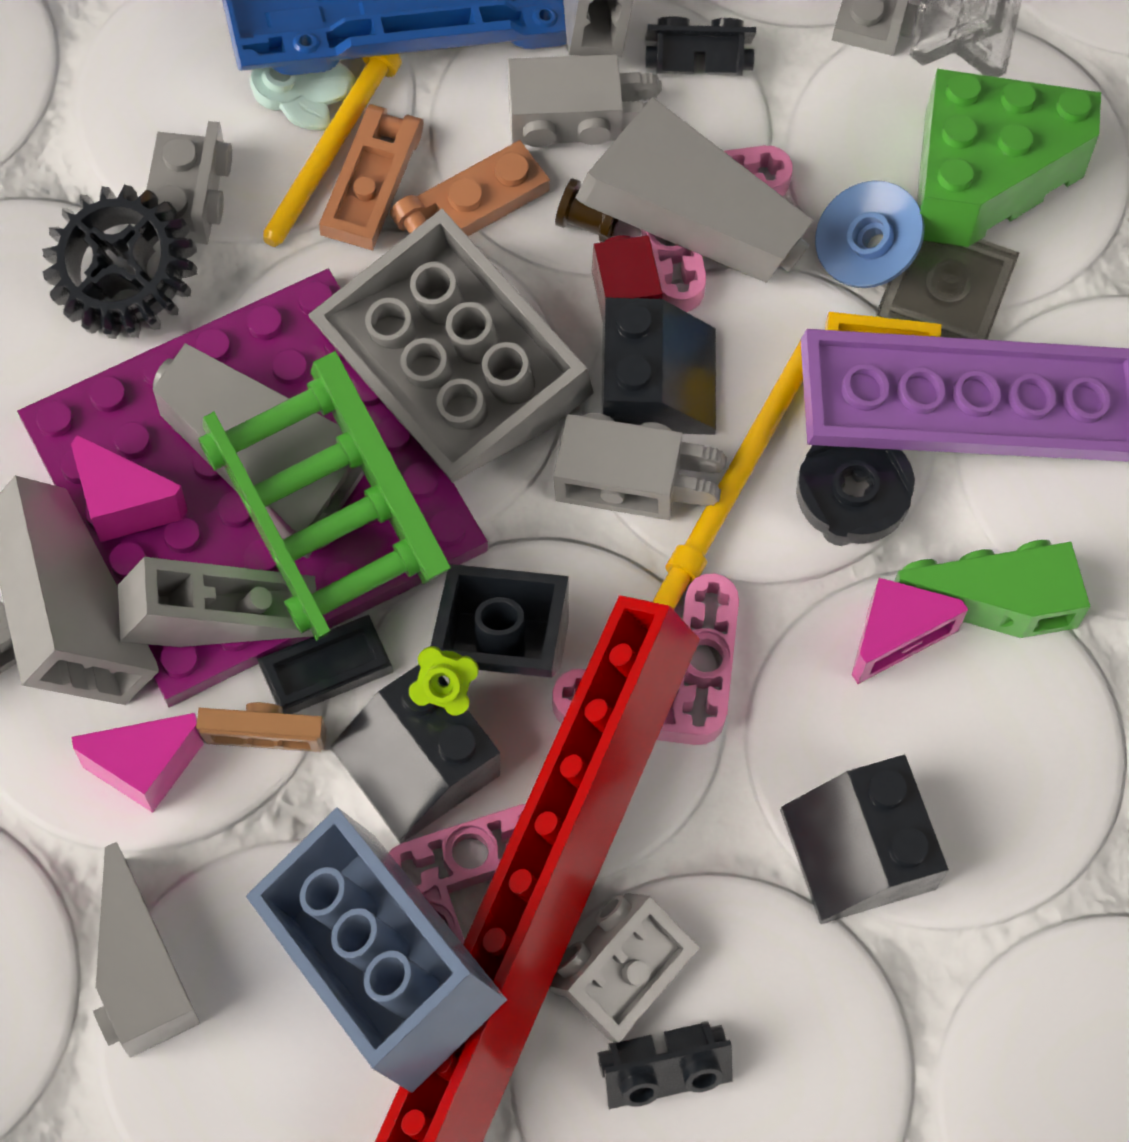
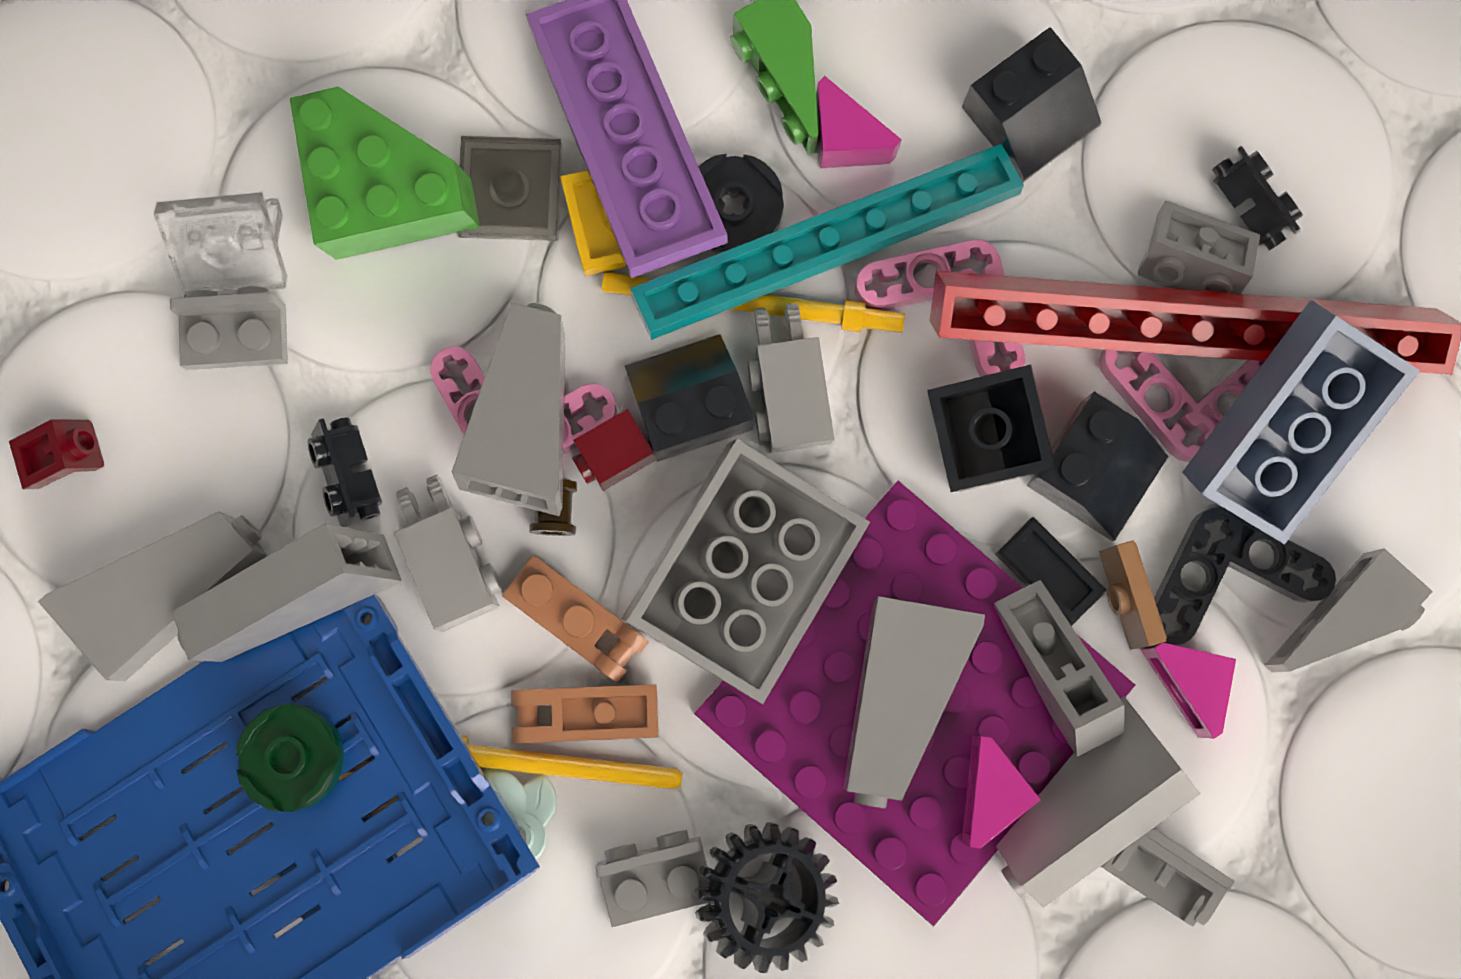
camera: 110 degrees left, 15 degrees up
bright green fence [198,351,451,641] -> none
lime plate [409,646,479,716] -> none
medium blue dish [815,181,924,288] -> none
none -> teal plate [630,144,1024,340]
none -> black beam [1154,507,1336,645]

